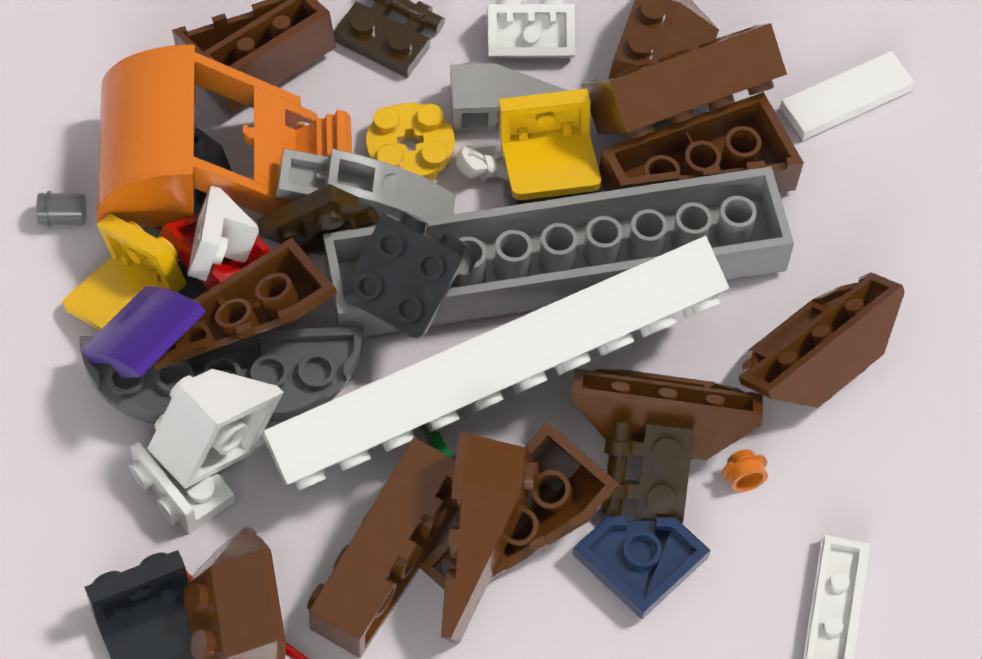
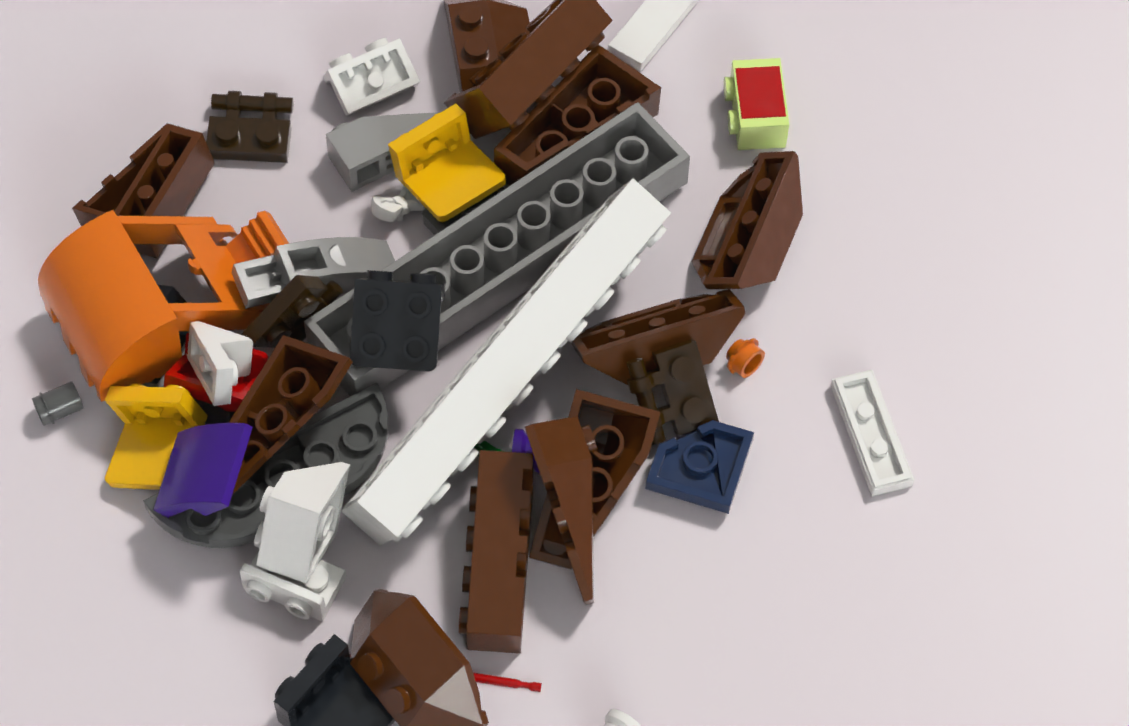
camera: 25 degrees left, 0 degrees up
yellow plate [366,103,455,182] -> none
none -> brick [724,58,789,150]

